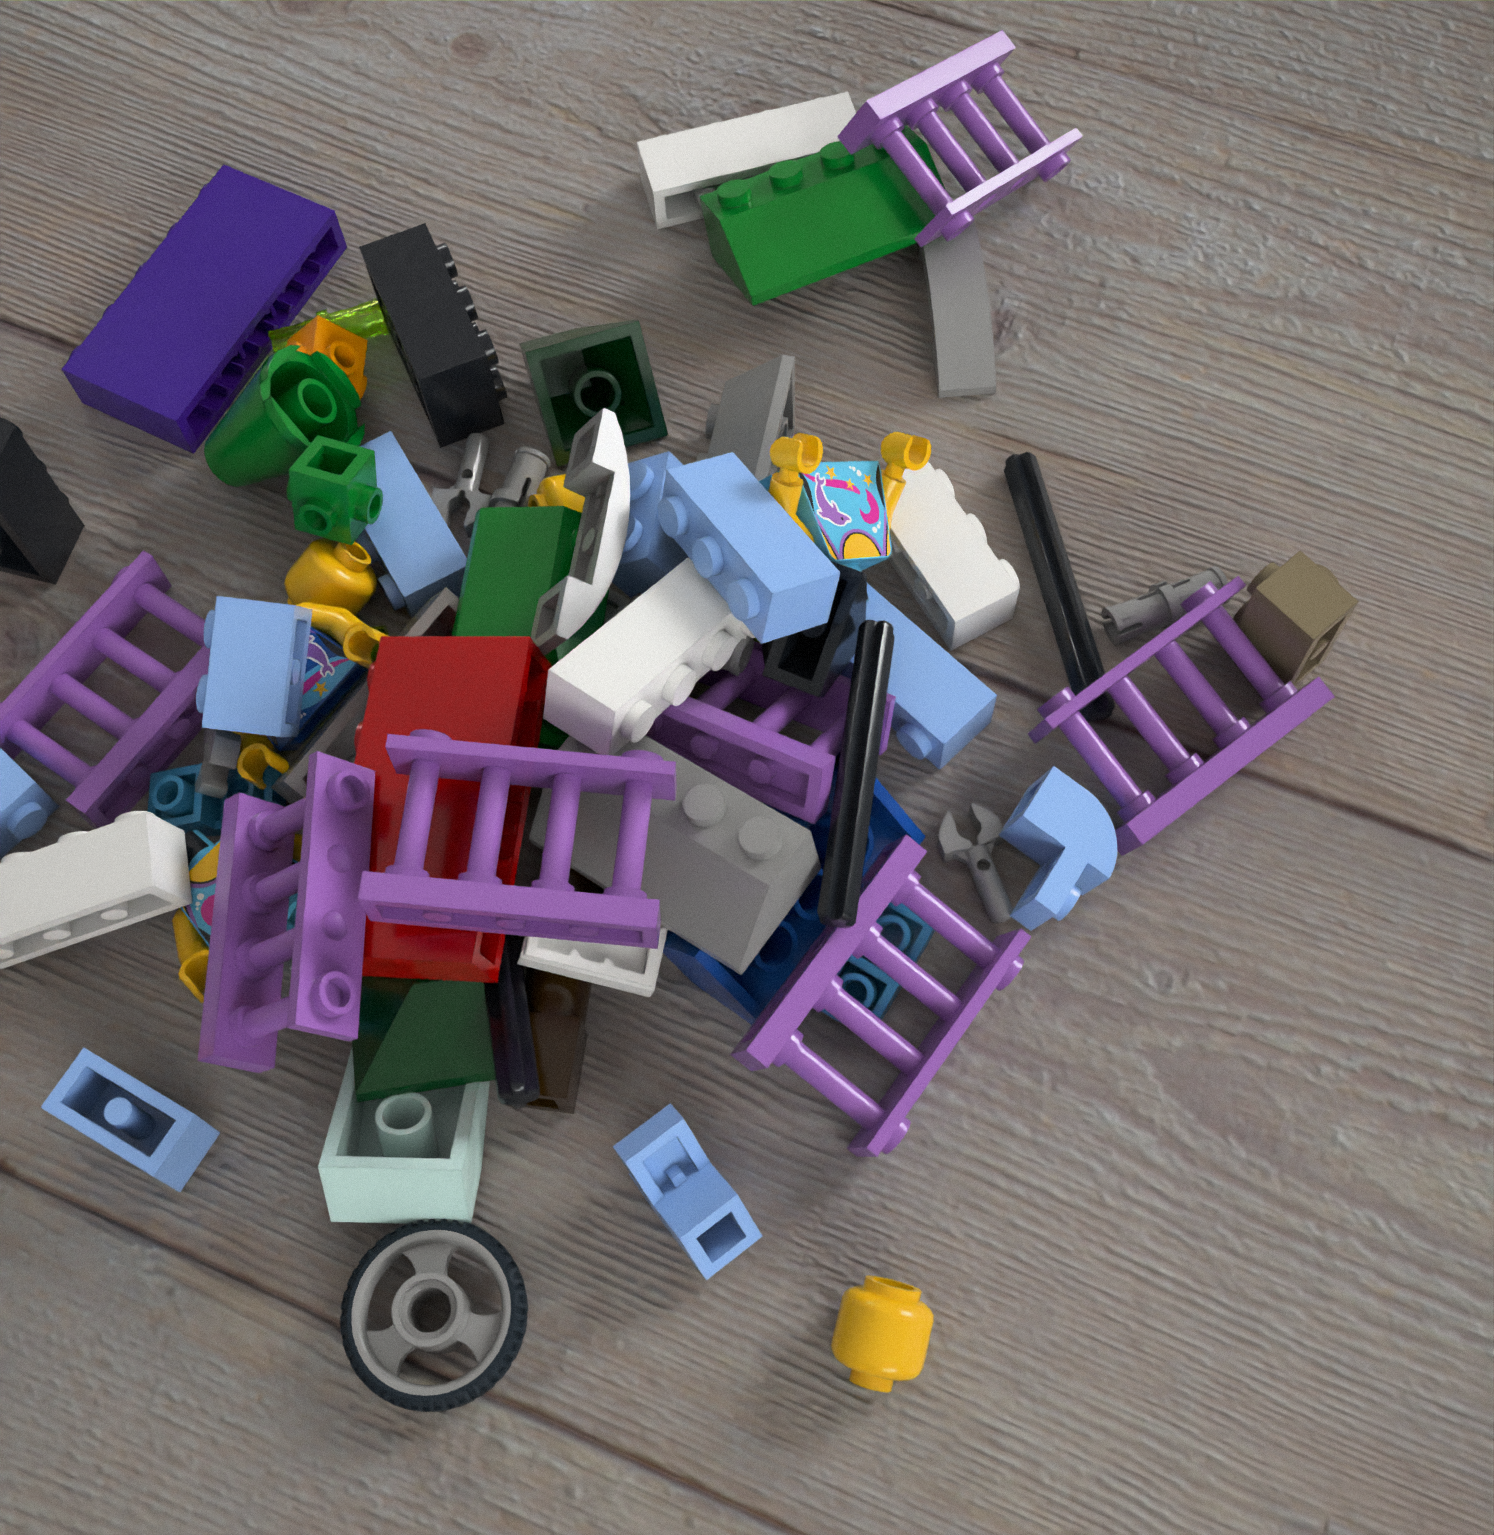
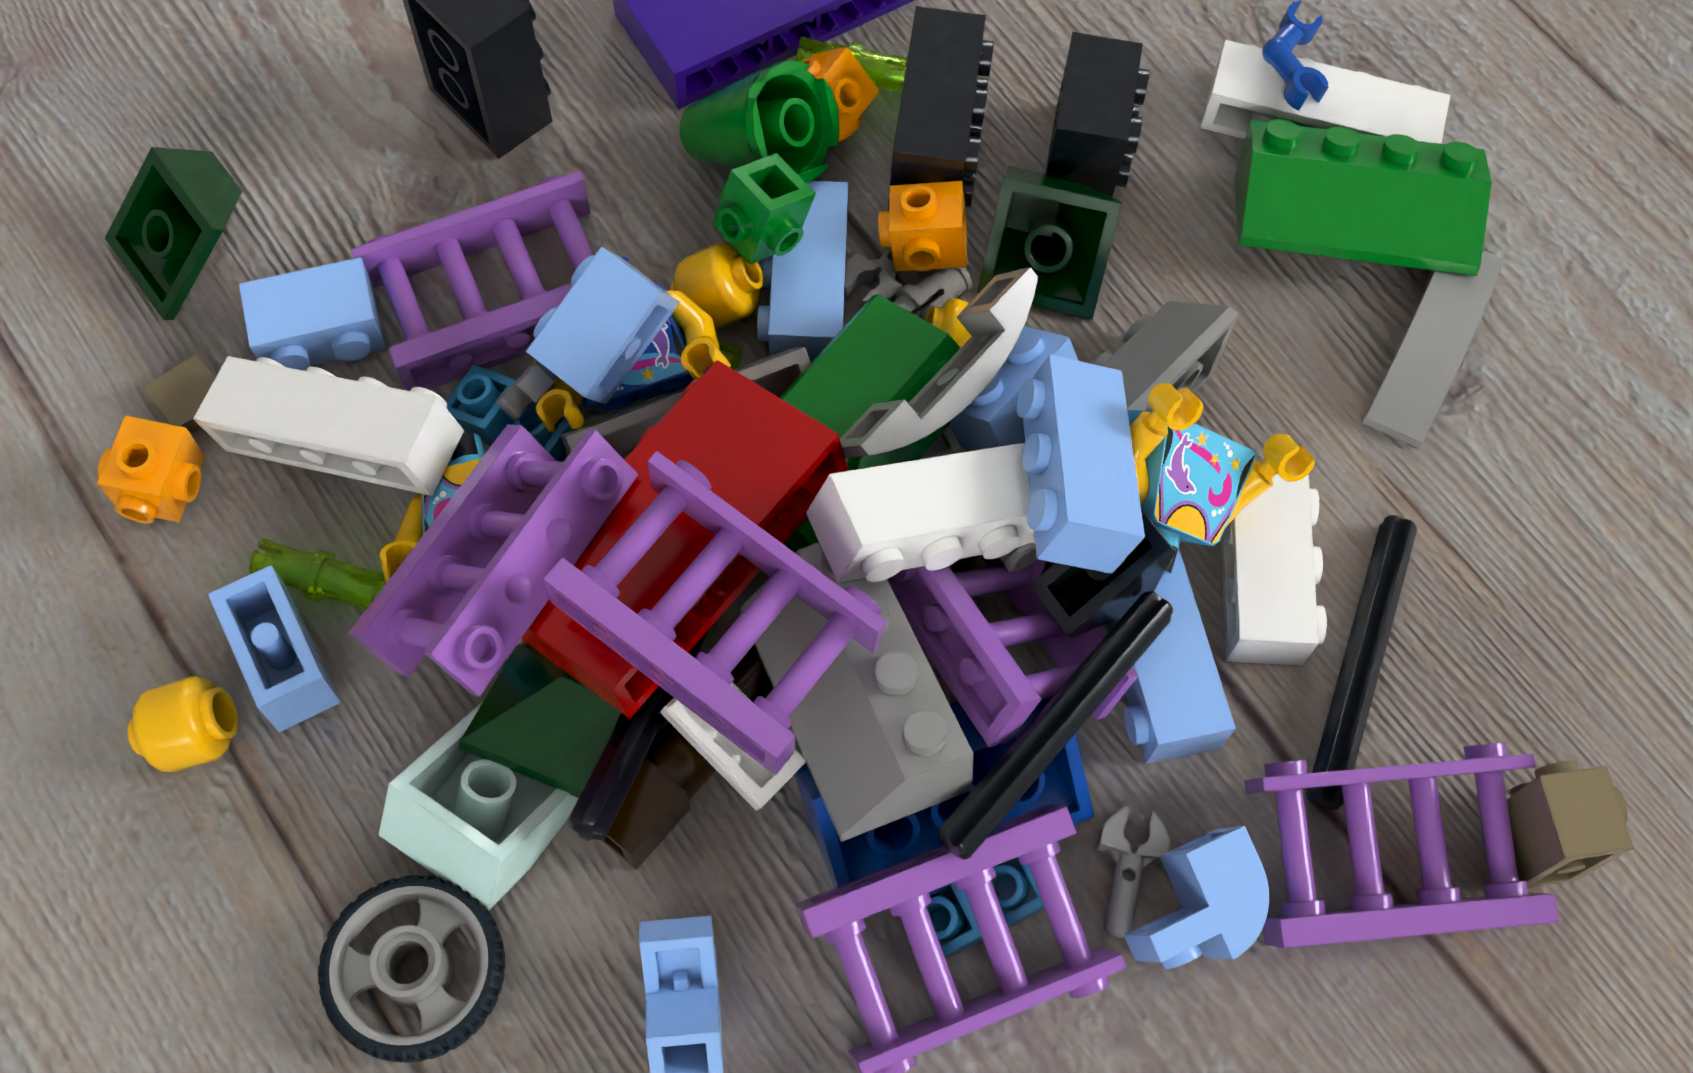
camera: 25 degrees right, 0 degrees up
medium lavender fence [837,30,1083,248] -> none
light grey pin [1101,566,1231,645] -> none
none -> yellow head [127,676,238,772]
none -> clear neon green pin [249,538,386,610]
none -> light orange brick [878,181,967,271]
none -> black brick [1045,32,1150,197]
none -> blue arm [1262,1,1329,111]

